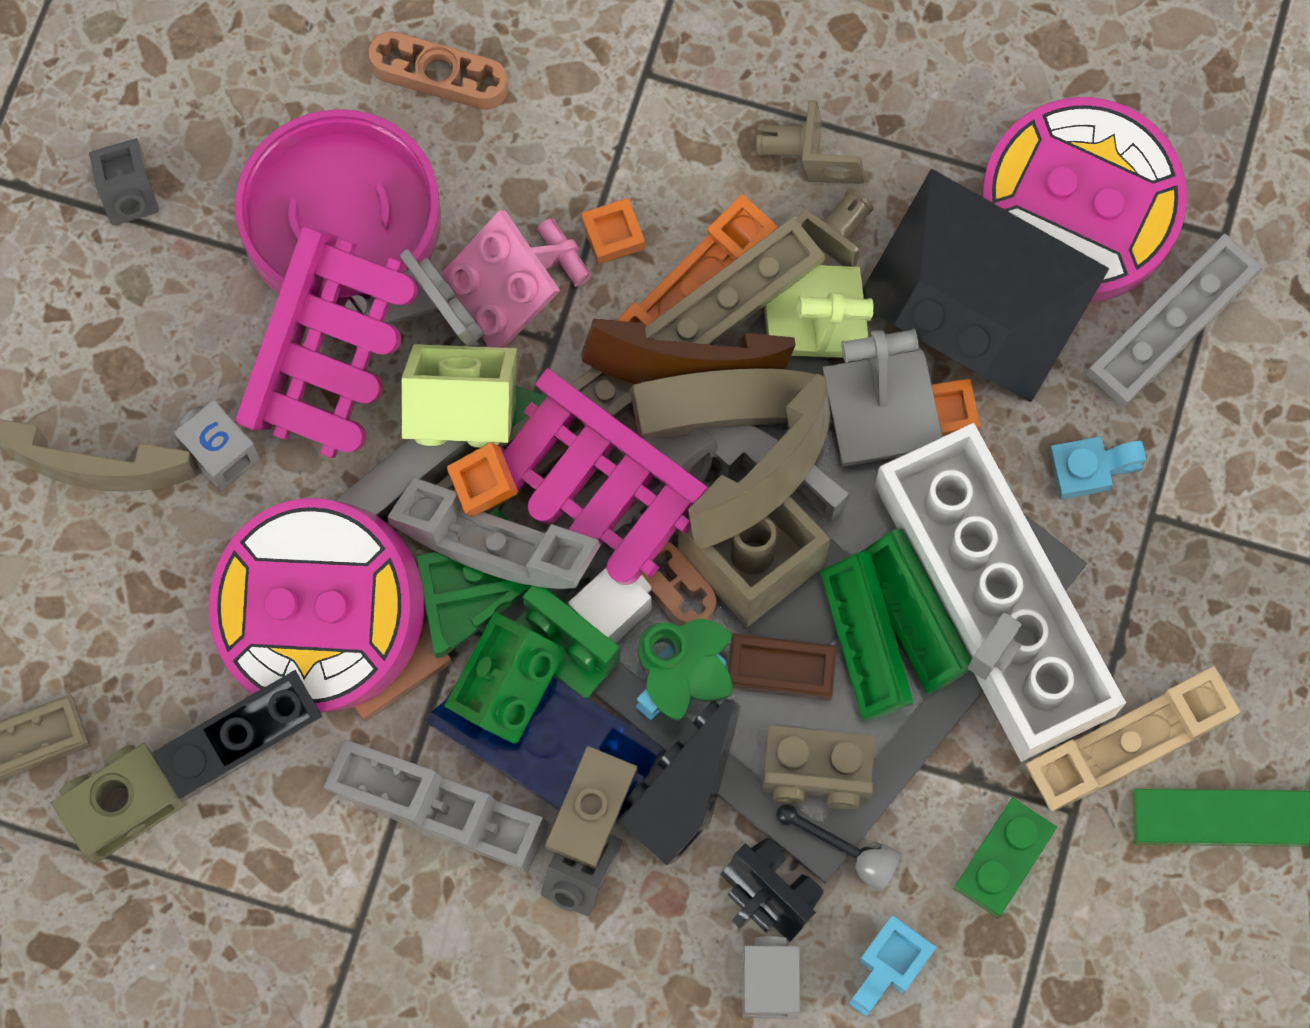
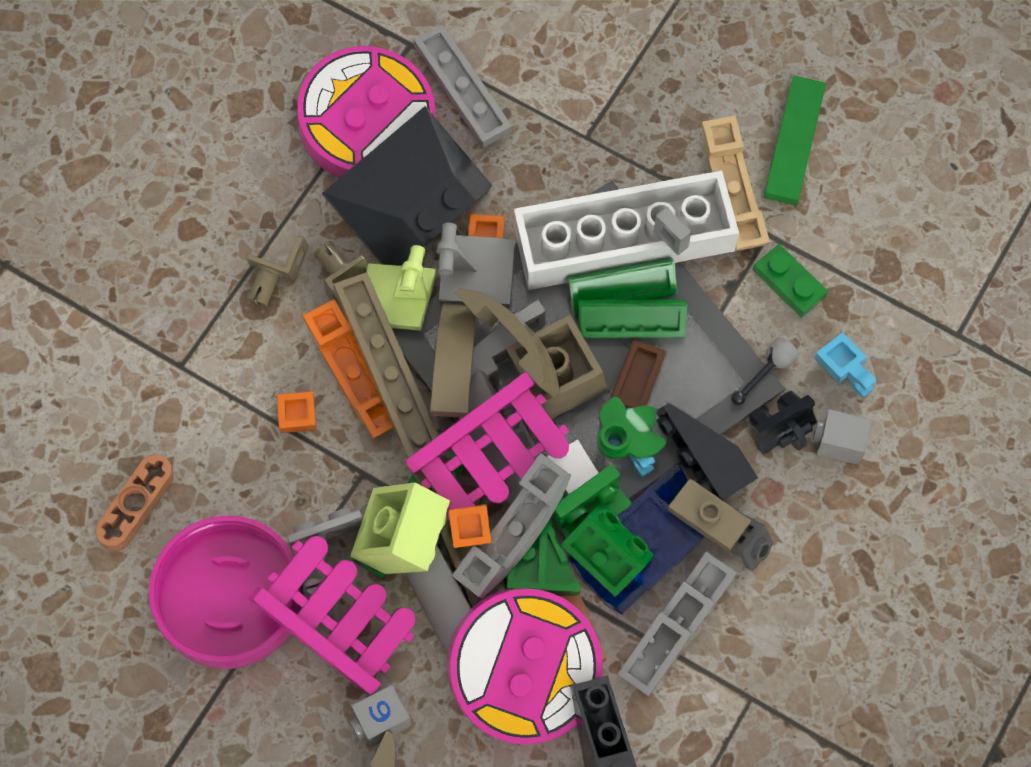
camera: 75 degrees left, 5 degrees down
dark grey bracket [89,138,159,225] -> none
bright pink plate [441,210,592,348] -> none
reddish brown slope [581,318,796,384] -> none
nougat beam [642,541,716,626] -> none
dark tan bracket [762,725,875,809] -> none
medium azure plate [1049,436,1147,500] -> none

